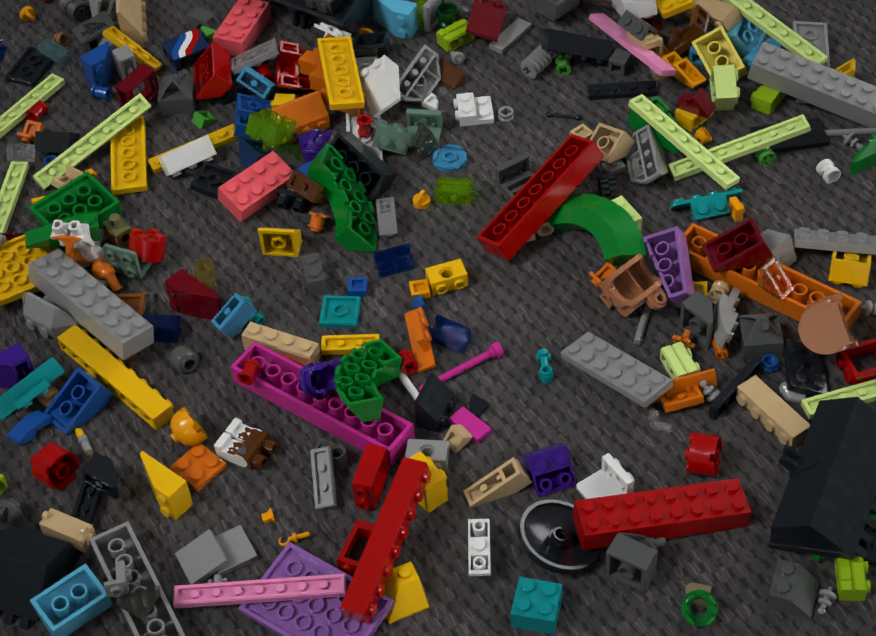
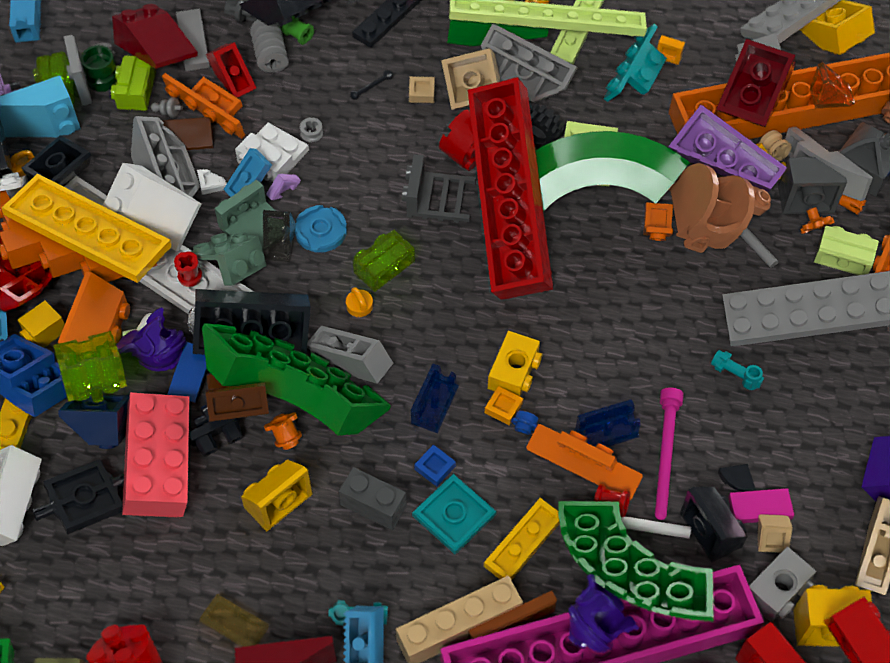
camera: 55 degrees left, 10 degrees up
none -> orange bracket [162,73,245,139]
none -> red slope [206,42,256,98]
none -> dark azure plate [223,148,272,197]
none -> lavender tile [266,174,301,200]

